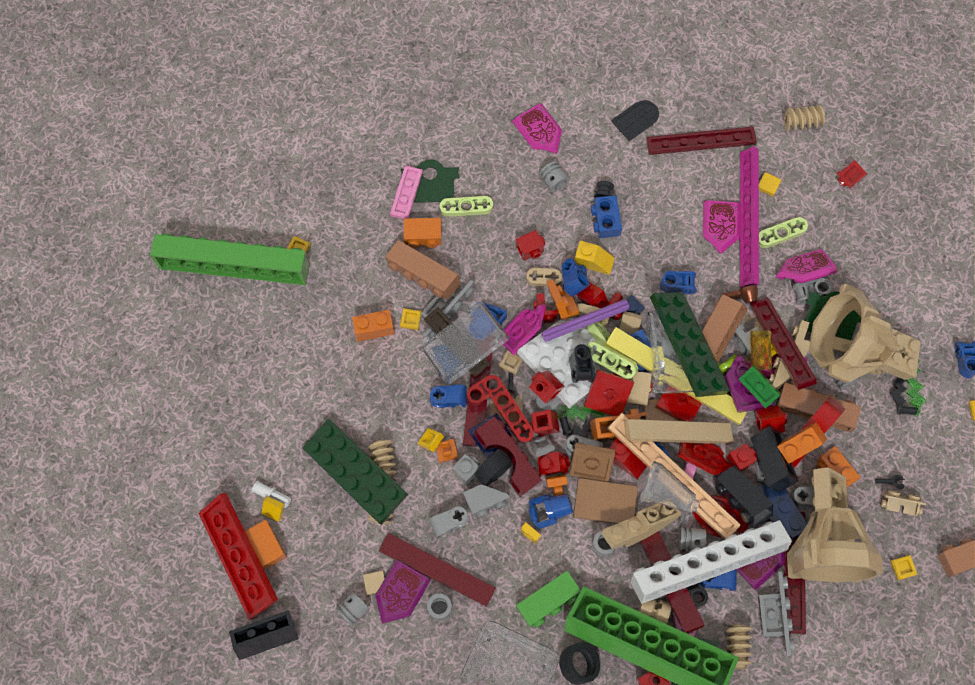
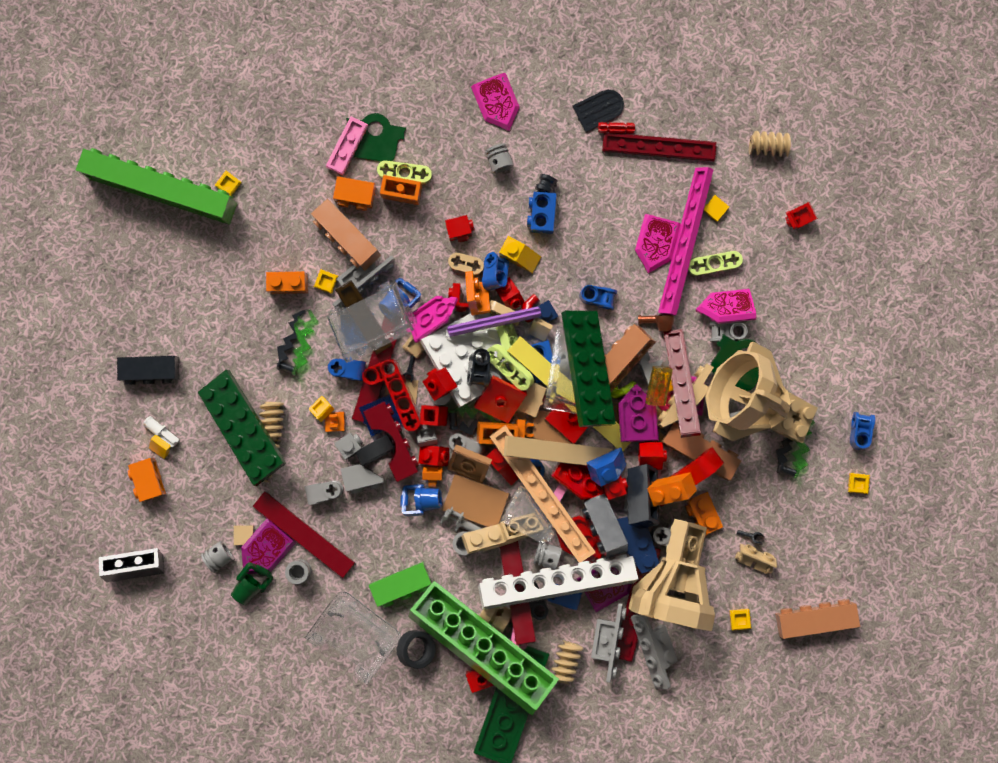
camera: 10 degrees right, 15 degrees up
red plate [198,493,278,620] -> none
yellow tile [521,522,541,544] -> none
green plate [739,365,782,408] -> none
none -> black brick [117,355,180,385]
none -> dark green piece [231,562,273,605]
none -> piece [277,309,318,375]
none -> orange brick [380,175,422,205]
none -> light grey piece [440,507,482,531]
none -> blue slope [586,448,626,486]
none -> red axle [598,122,635,133]
none -> light grey bracket [631,615,678,689]

